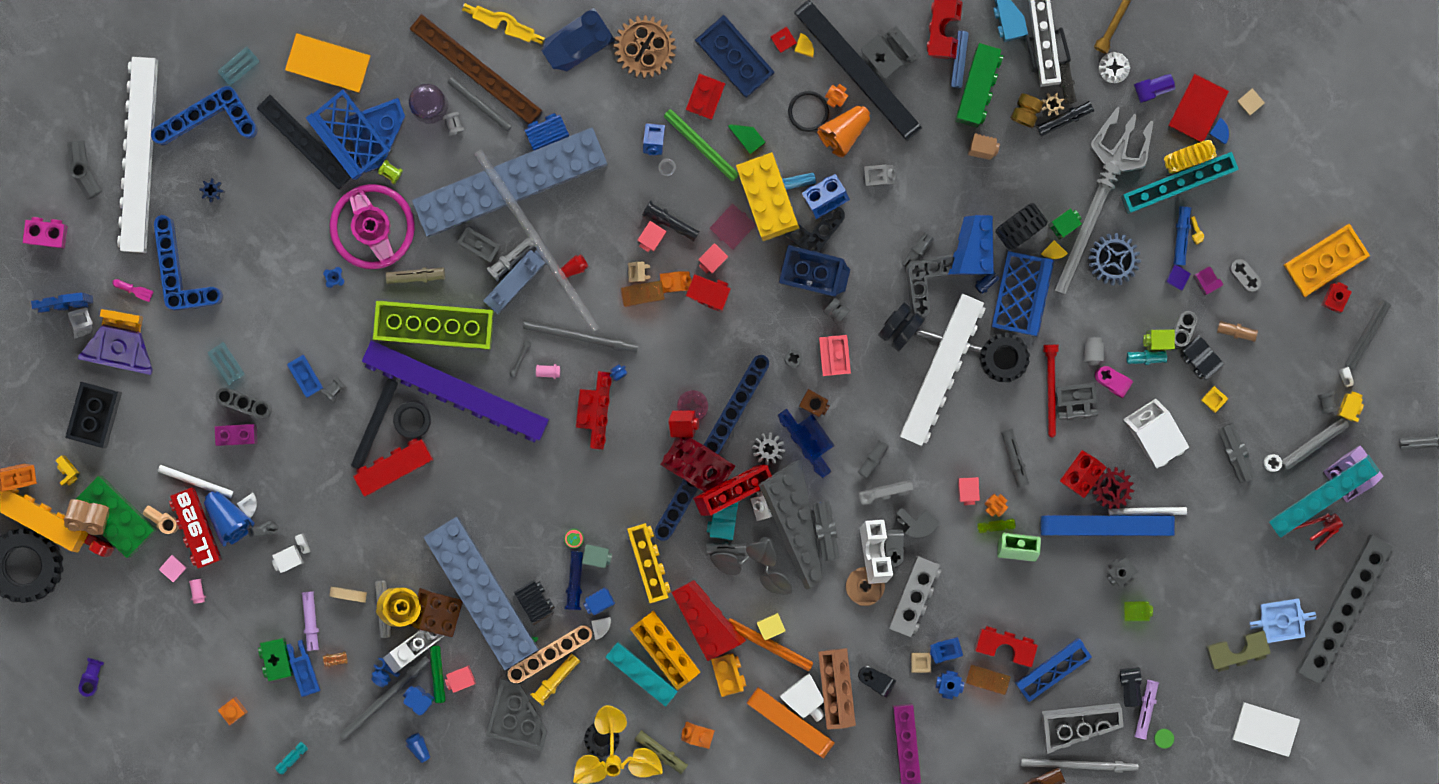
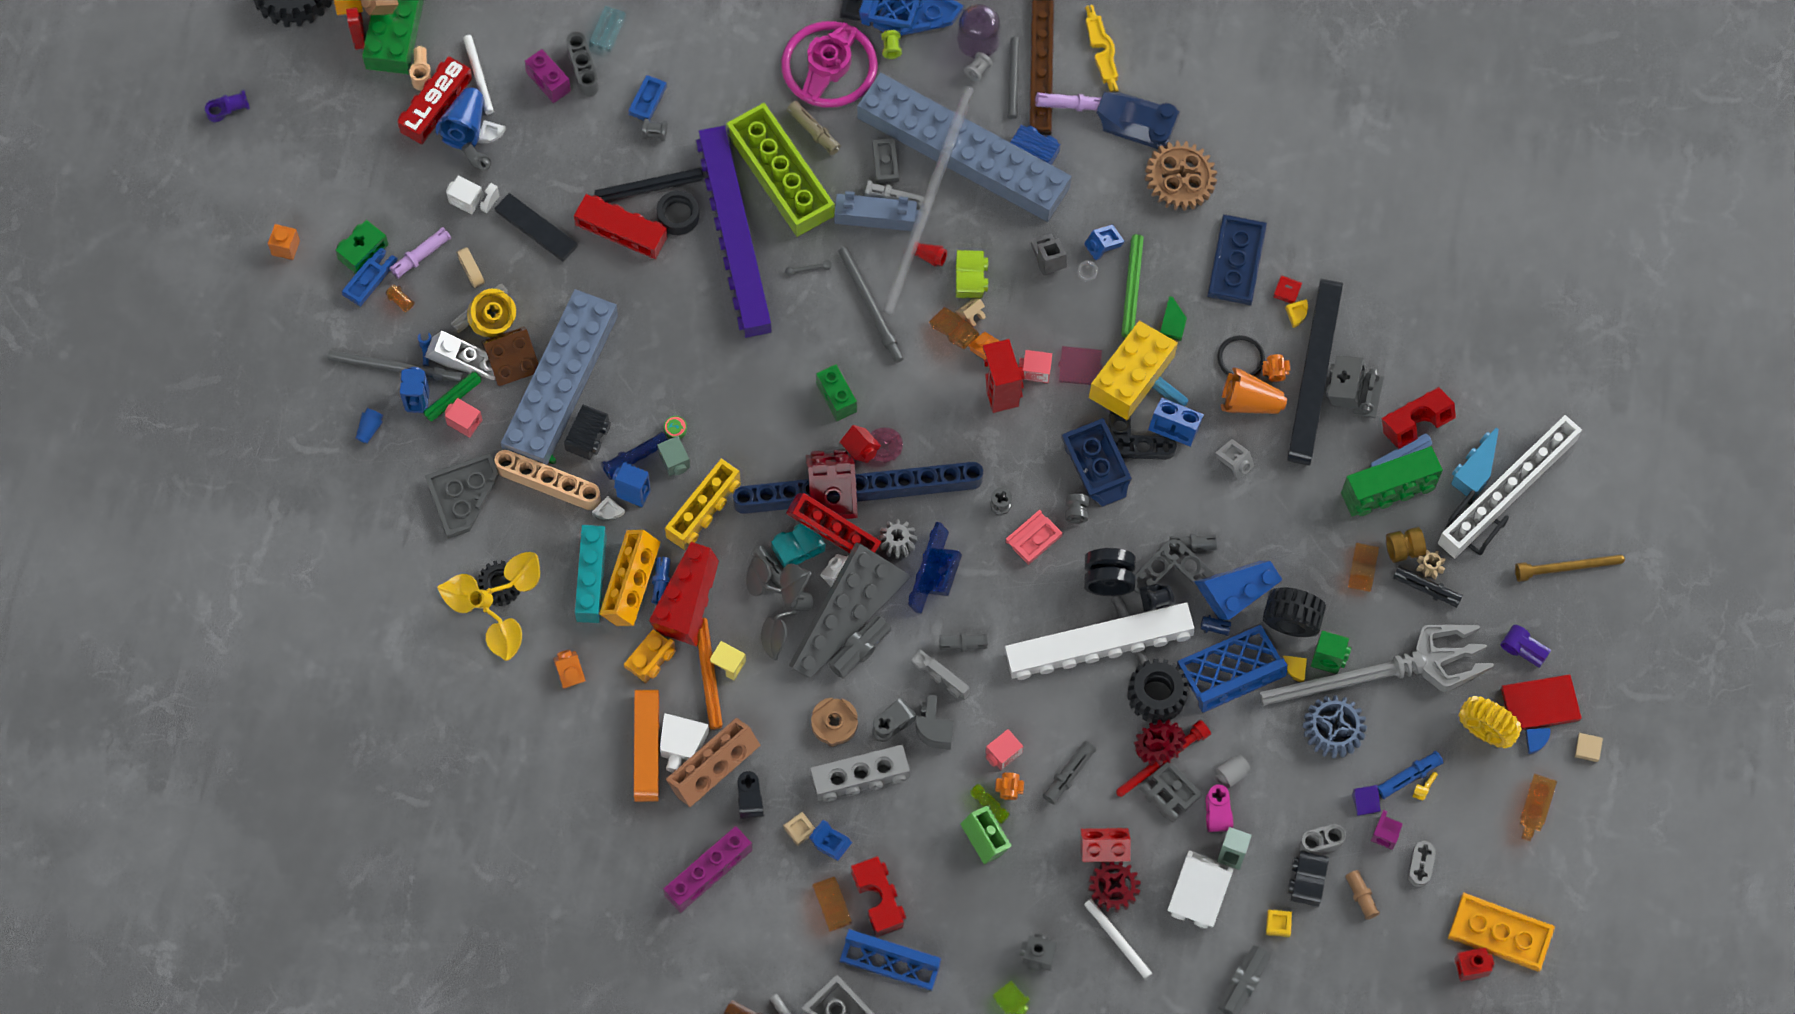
camera: 55 degrees right, 20 degrees down
bright pink tile [159,555,187,582] -> none
bright pink pin [189,579,206,604] -> none
teal axle [275,742,308,775] -> none
blue plate [323,267,345,288] -> none
blue plate [371,669,391,687] -> none
yellow pin [530,653,581,706] -> none
bright pink pin [536,364,560,379] -> none
red bracket [576,371,612,450] -> none
blue plate [610,364,628,381] -> none
olive pin [634,730,688,775] -> none
coral brick [637,221,667,253] -> none
black pin [642,200,700,242] -> none
red plate [686,73,726,120] -> none
reddish brown brick [799,389,830,417] -> none
white arch [860,520,893,584] -> none
blue brick [935,670,964,700] -> none
medium nougat brick [968,133,1000,160] -> none
blue beam [1041,516,1175,536] -> none
clear smoke pin [1059,63,1077,104] -> none
white gear [1099,52,1130,83] -> none
teal brick [1121,152,1239,214] -> none
teal pin [1126,350,1167,365] -> none
lime brick [1143,329,1175,351] -> none
none -> black tile [495,193,578,262]
none -> blue pin [651,557,671,605]
none -> green brick [816,364,857,421]
none -> lime brick [956,250,988,298]
none -> flat silver brick [1031,233,1067,275]
none -> lavender pin [1035,92,1102,112]
none -> dark red gear [1134,720,1186,766]
none -> black piece [1139,584,1175,611]
none -> brick [1217,827,1252,870]
none -> clear orange slope [1348,543,1379,592]
none -> clear orange hinge [1520,773,1557,841]

